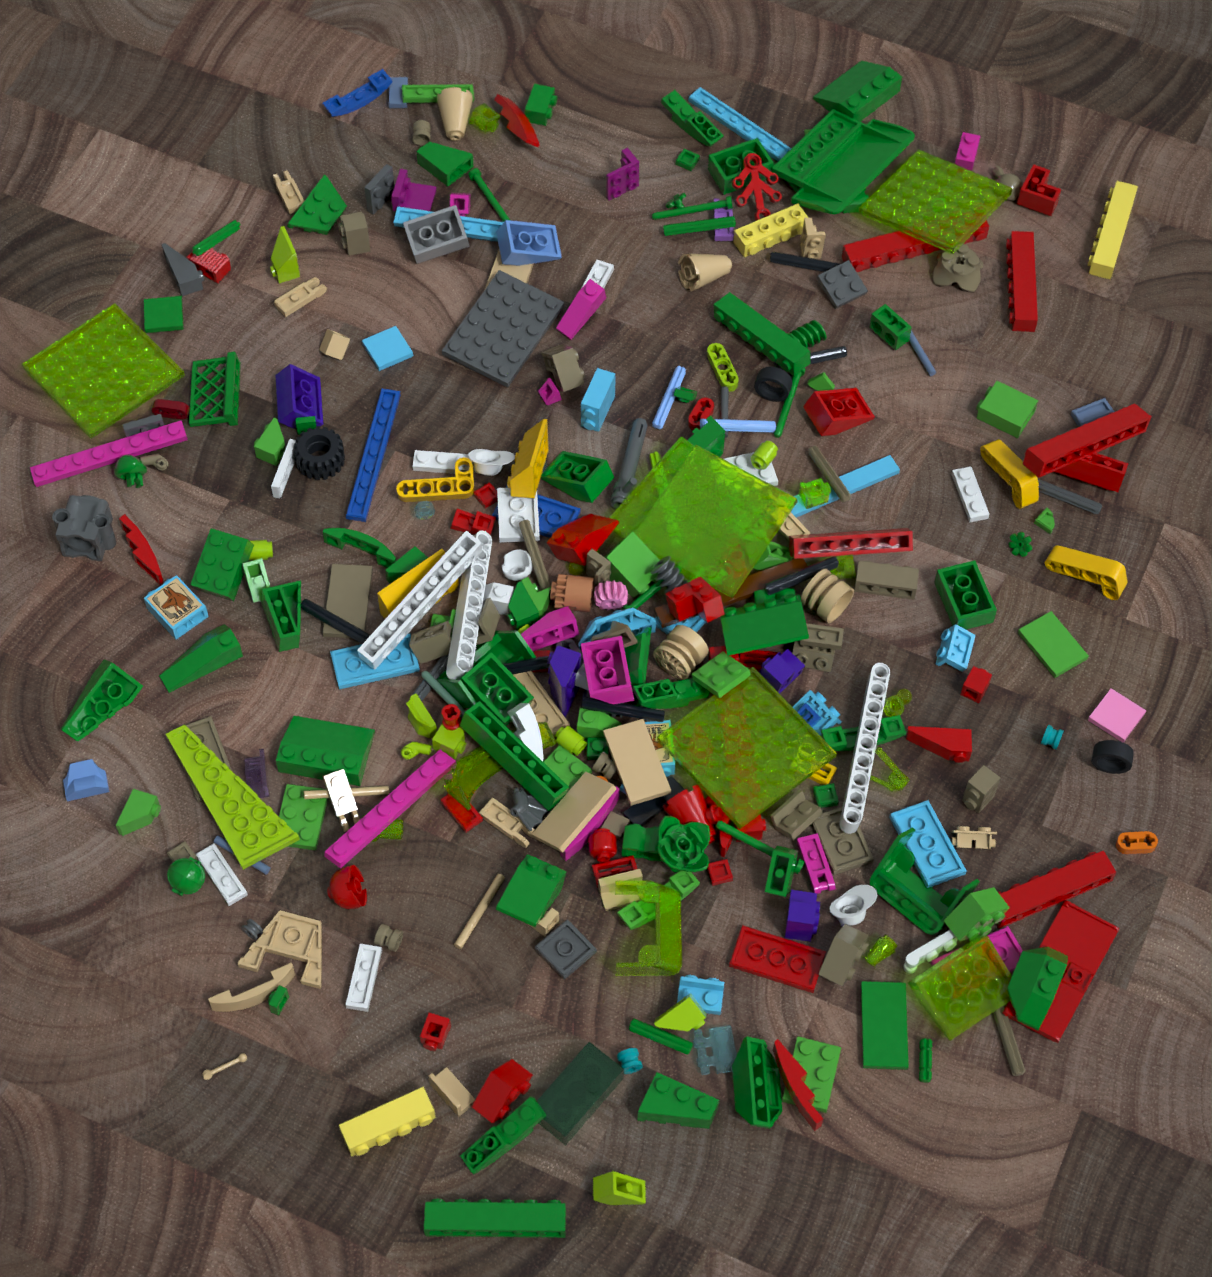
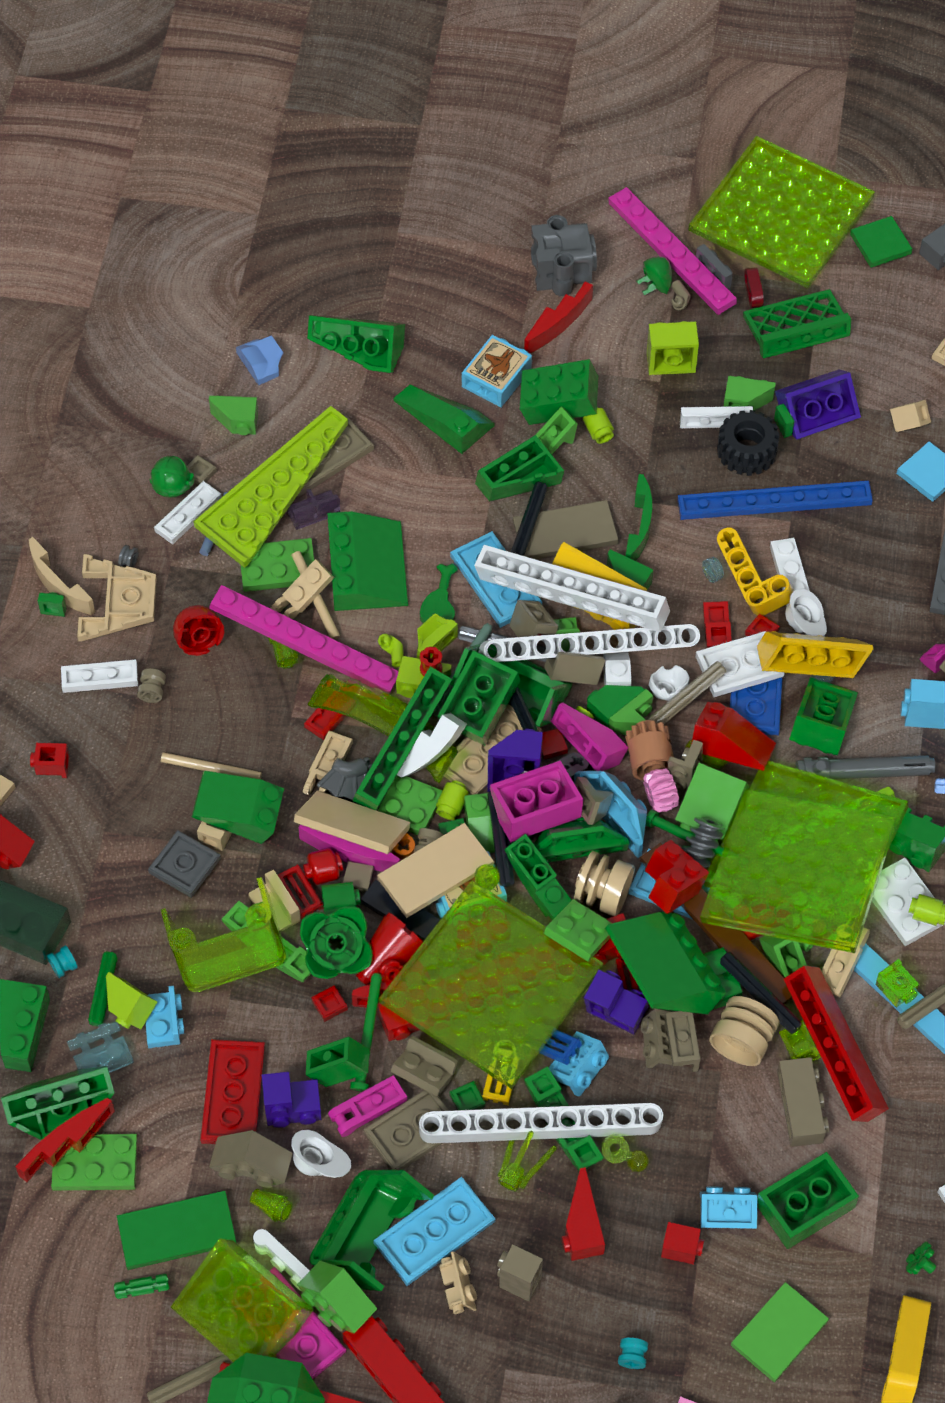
camera: 75 degrees right, 0 degrees up
none -> green piece [419,564,458,623]
none -> clear neon green plate [475,864,500,891]
none -> lime brick [646,321,699,375]

